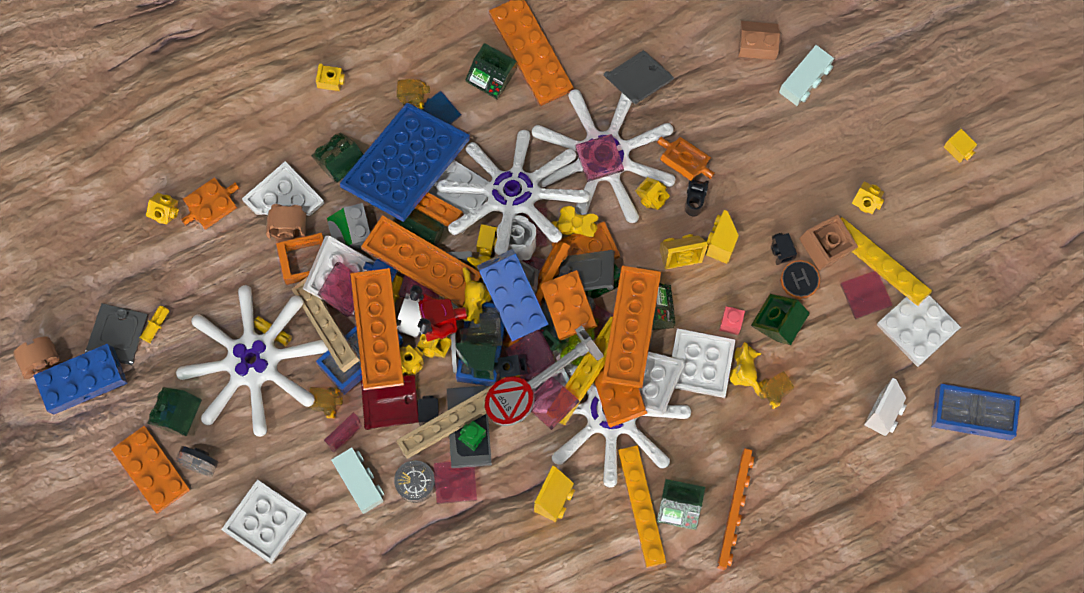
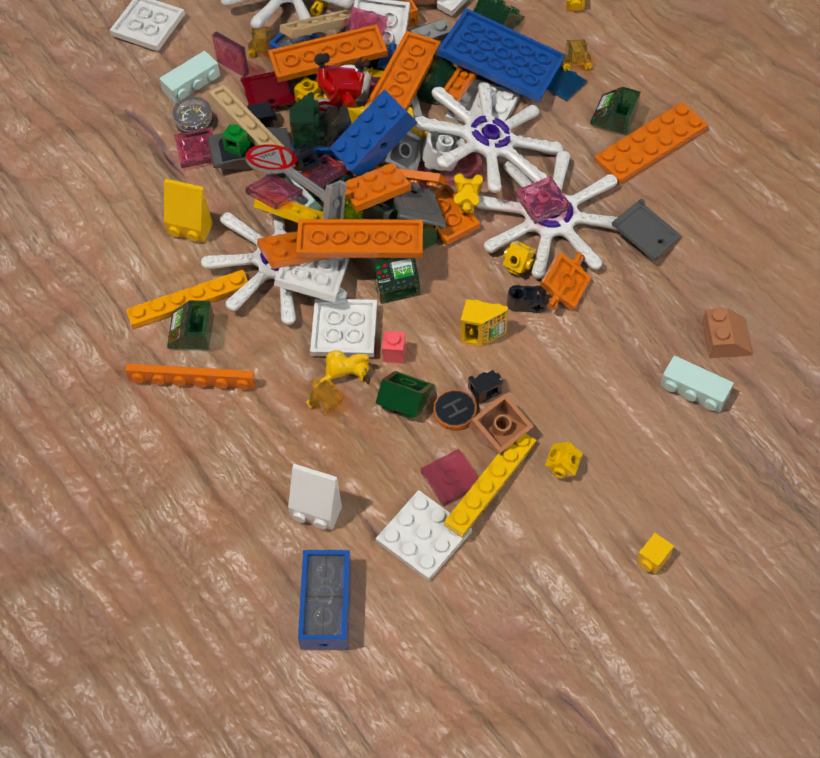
camera: 85 degrees right, 15 degrees down
yellow slope [660,234,708,270] -> none

